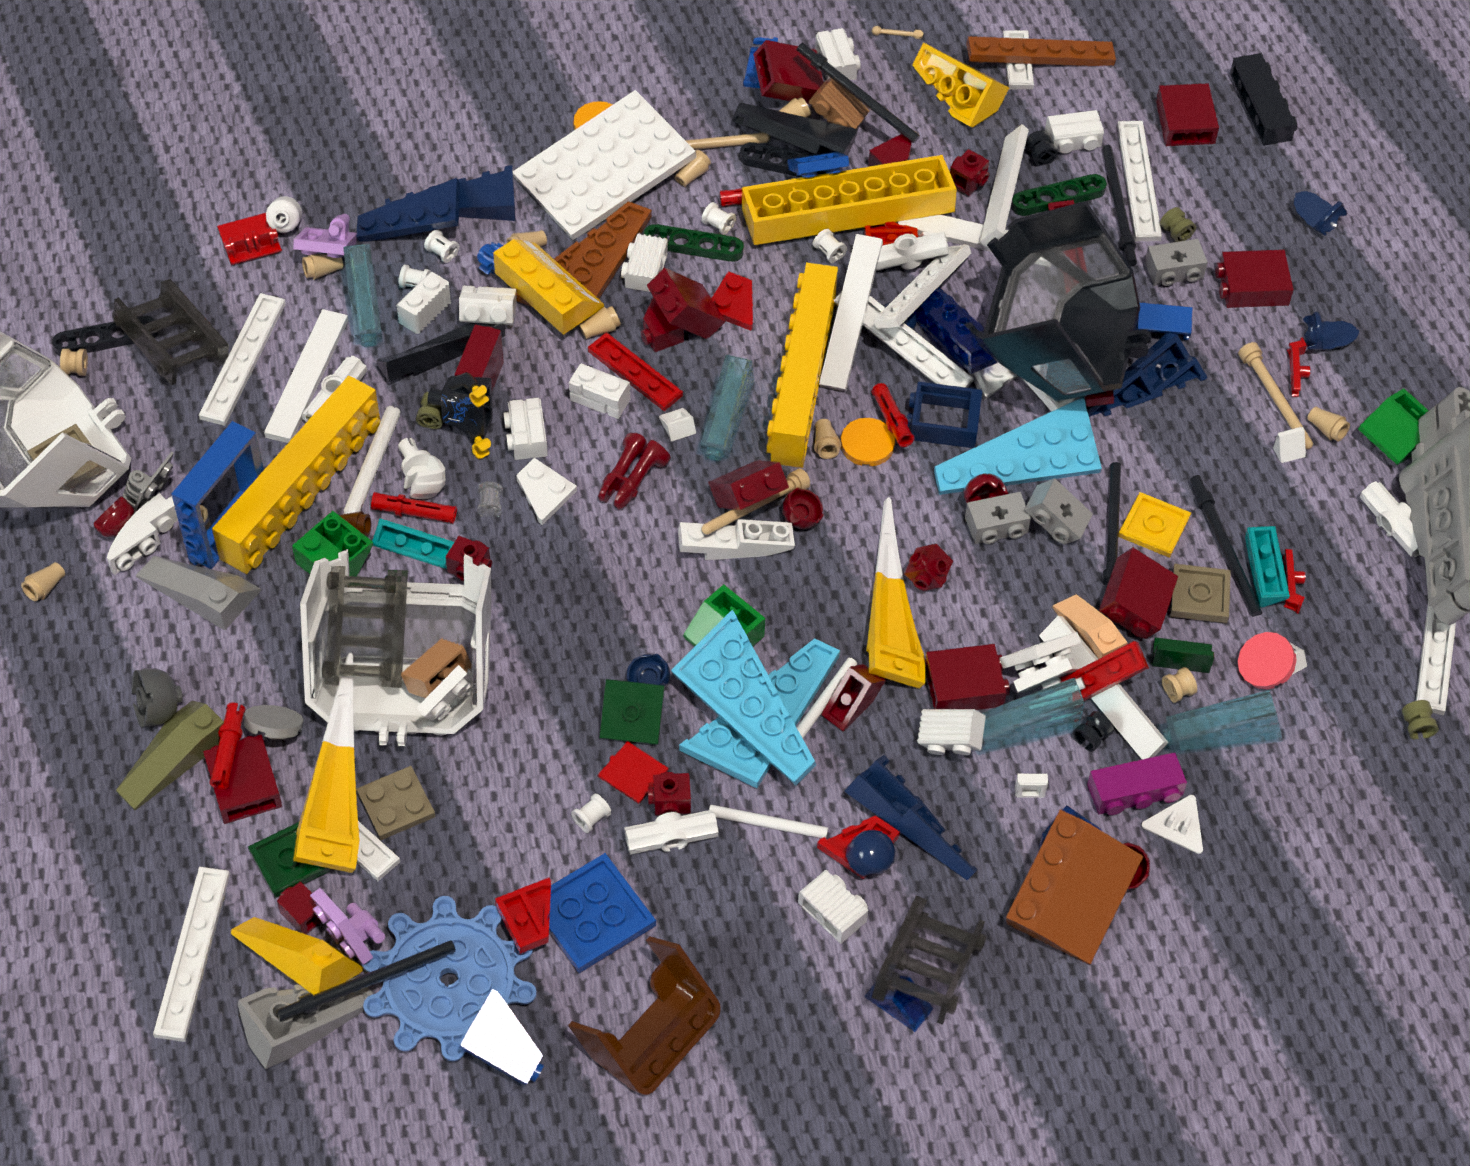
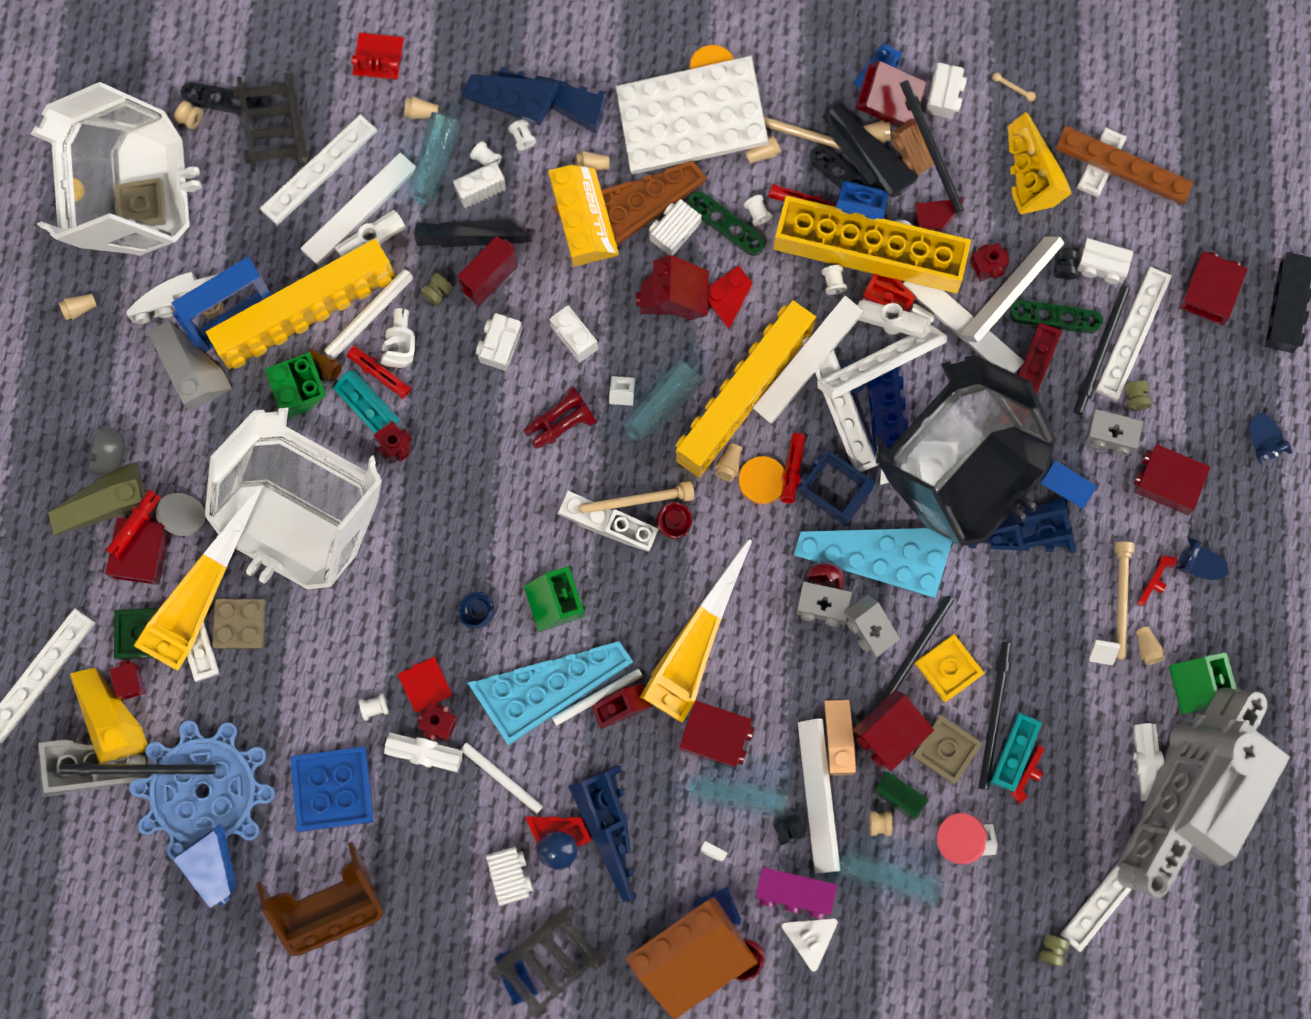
camera: 30 degrees right, 20 degrees up
dark red hair [93,496,135,538] -> none
light grey hinge [123,451,174,512] -> none
white head [266,196,302,233] -> none
lavender plate [293,214,357,258] -> none
lavender plate [310,888,385,965] -> none
clear smoke fence [321,566,408,688] -> none
medium nougat brick [401,638,472,698] -> none
white plate [417,665,474,722] -> none
black torso [427,372,493,459] -> none
white brick [459,286,516,325] -> none
blue gear [477,242,503,275] -> none
clear bush [477,482,503,517] -> none
red wing [495,877,551,954] -> none
white wing [516,458,577,525] -> none
tan cone [579,306,621,339] -> none
red tile [588,332,683,411] -> none
dark green plate [599,679,665,744] -> none
medium azure wing [671,609,816,786] -> none
dark red brick [708,460,789,510] -> none
dark red brick [904,543,953,591] -> none
white brick [917,709,986,755] -> none
white plate [999,632,1081,671] -> none
white plate [1013,655,1085,711] -> none
red tile [1060,641,1149,706] -> none

